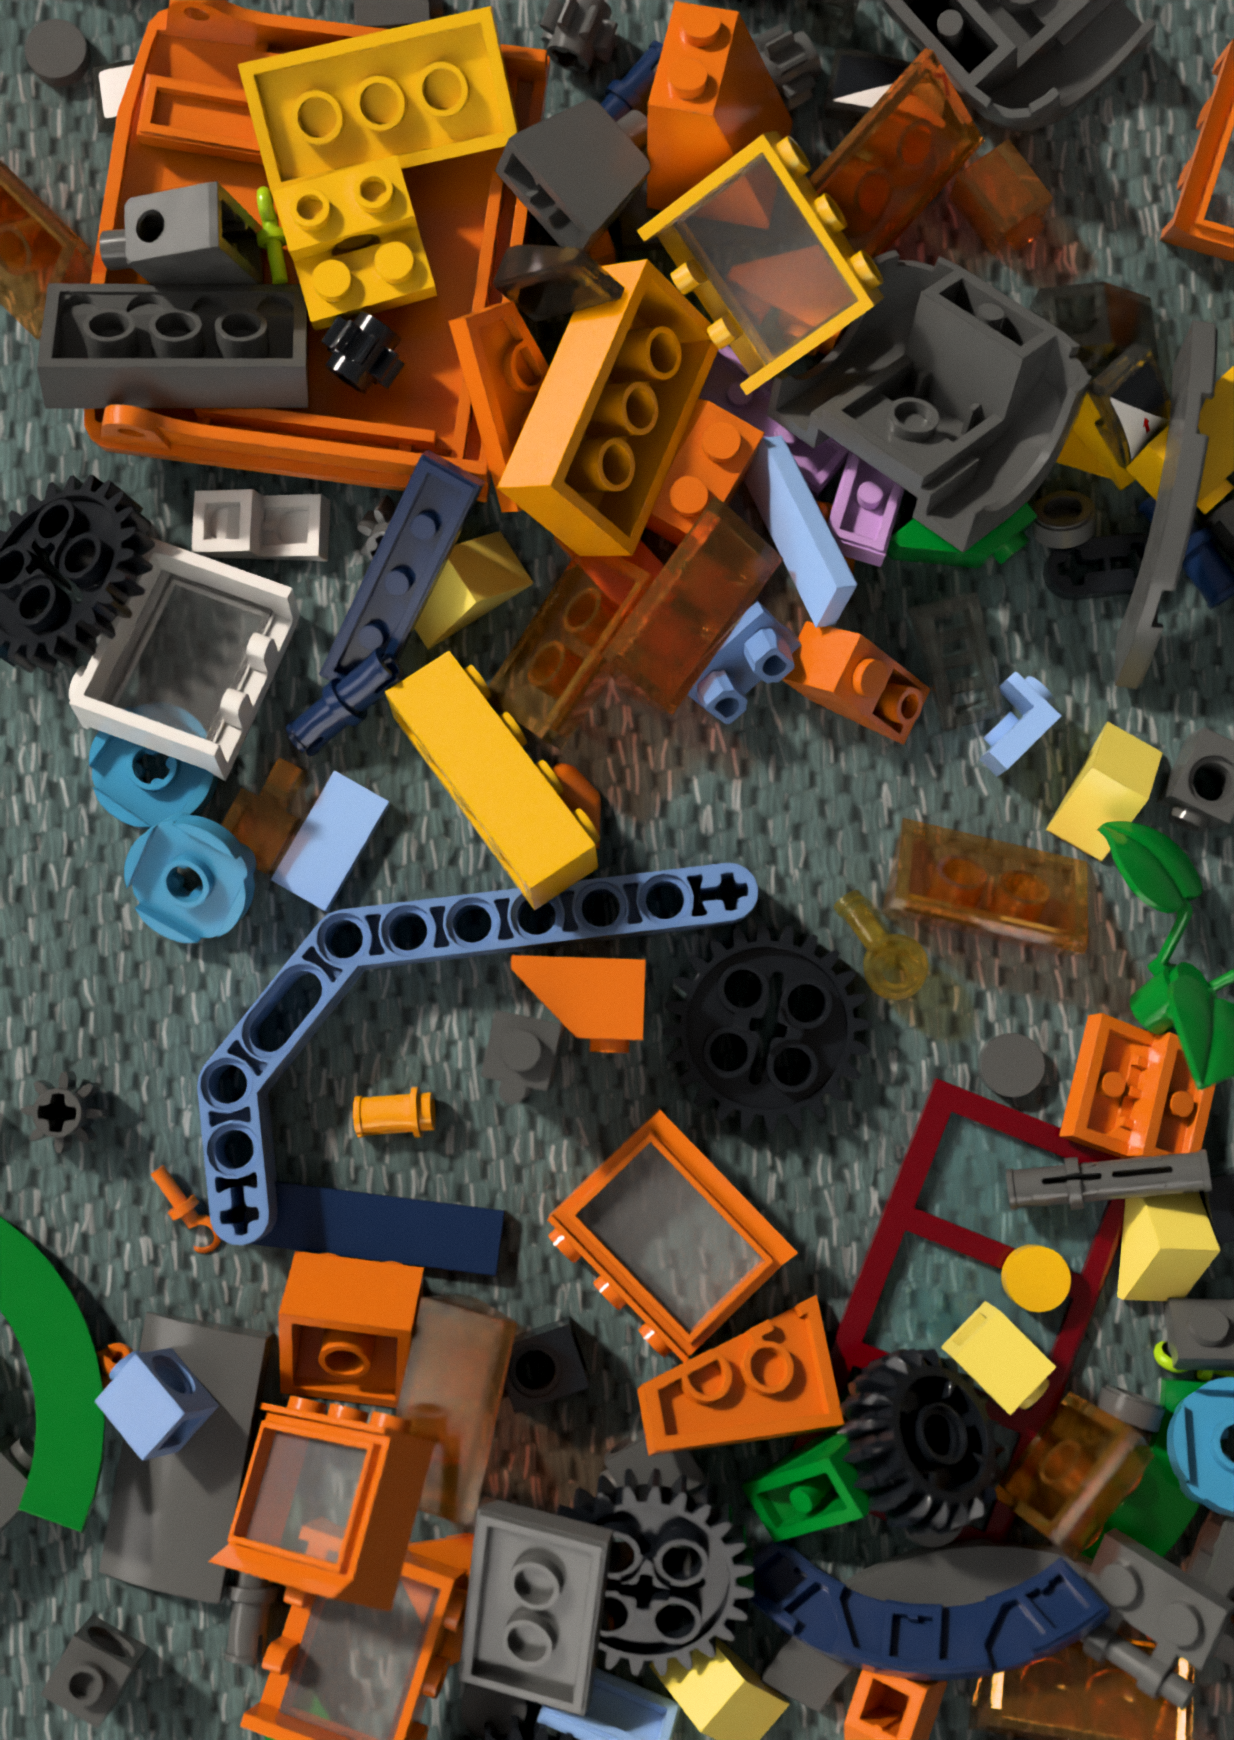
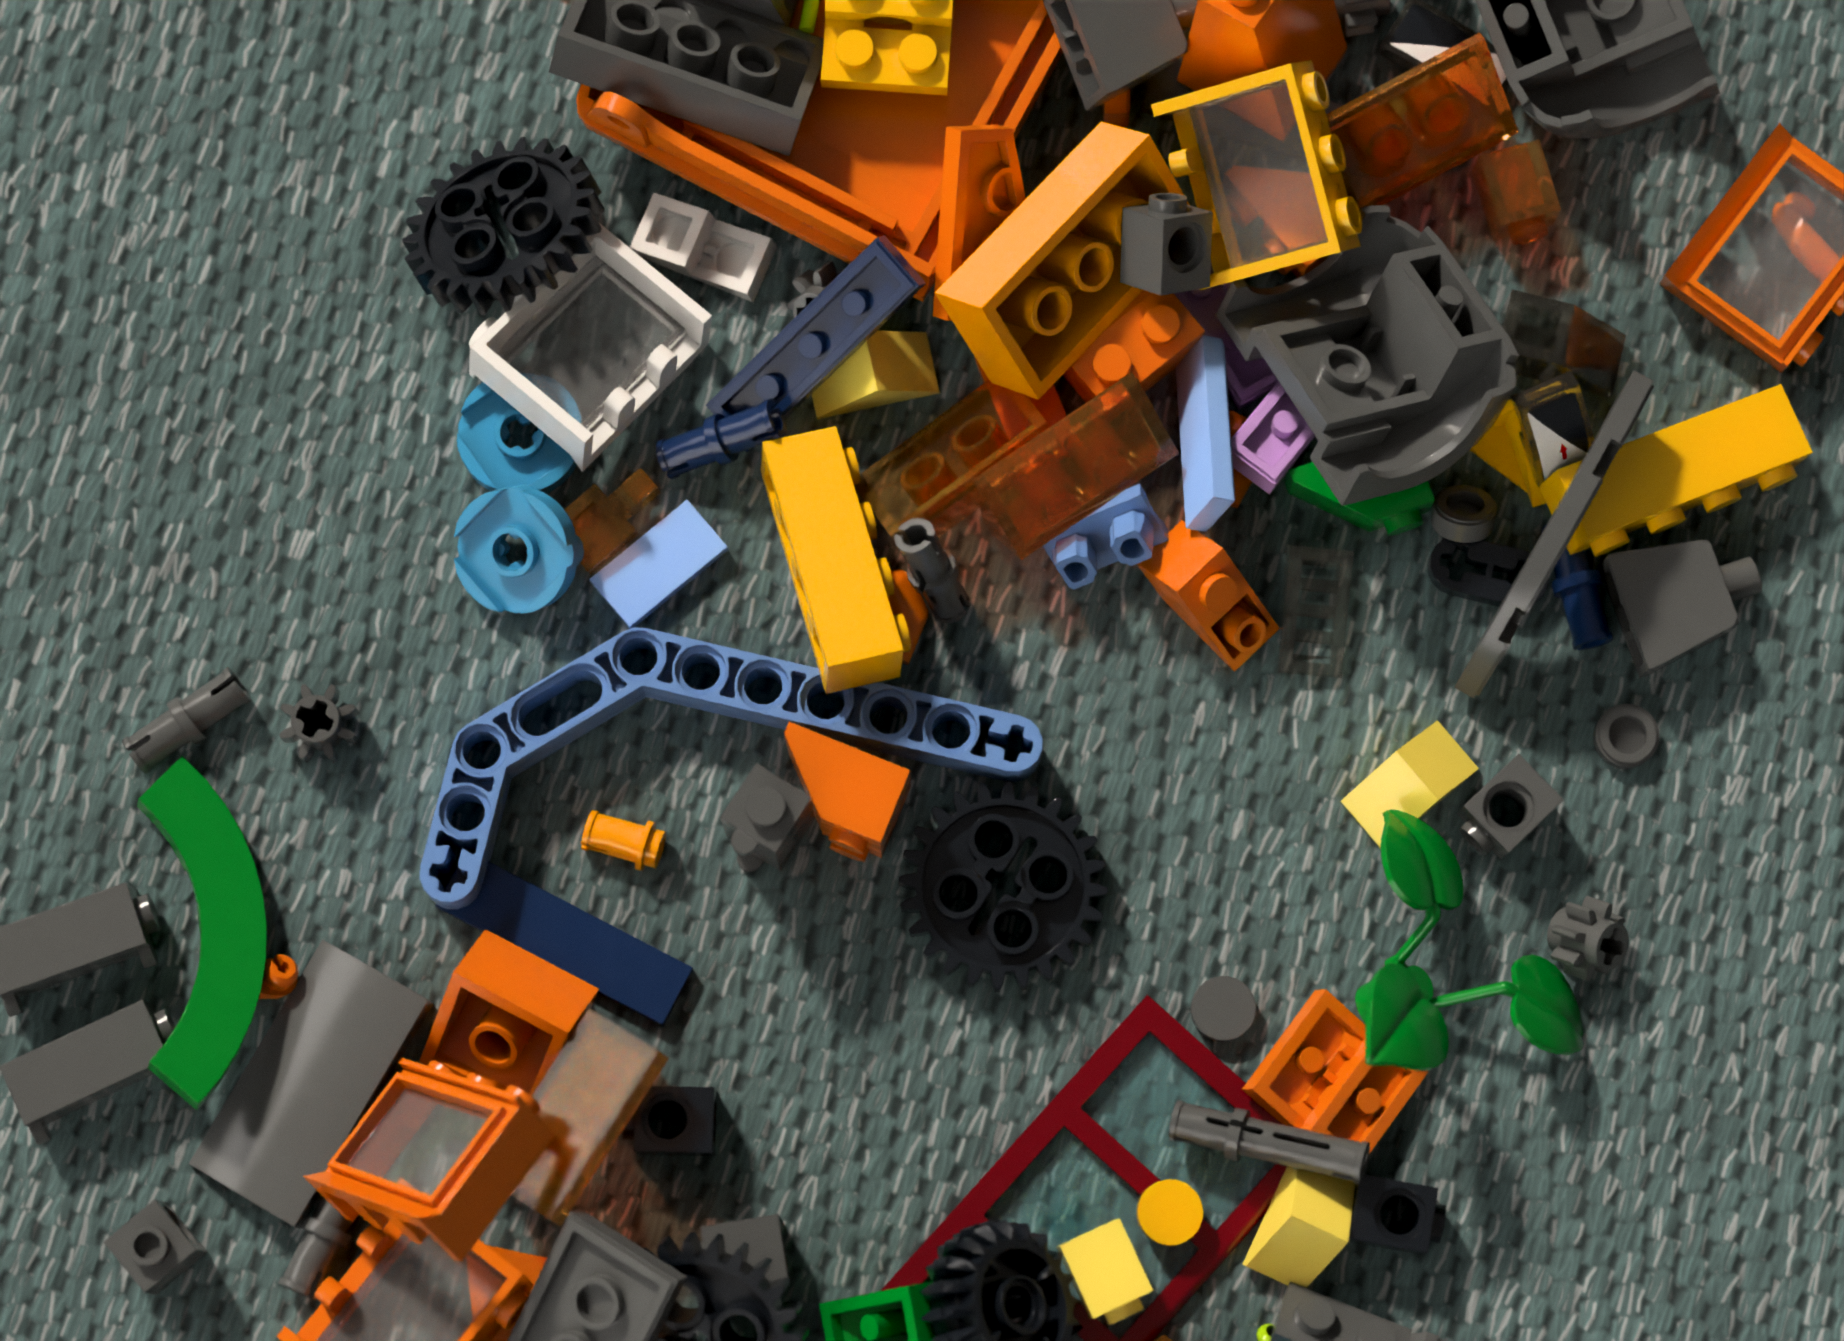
camera: 20 degrees right, 5 degrees down
medium blue brick [94,1348,220,1461] -> none
orange hand [150,1165,221,1254] -> none
black gear [321,311,405,394] -> none
clear smoke slope [492,245,625,322] -> none
window [547,1108,798,1362] -> none
orange wing [637,1294,844,1456] -> none
clear yellow bar [833,890,929,1000] -> none
clear orange slope [881,818,1088,957] -> none
light blue bracket [979,672,1061,777] -> none
none -> dark grey pin [894,518,971,624]
none -> dark grey brick [1120,193,1213,296]

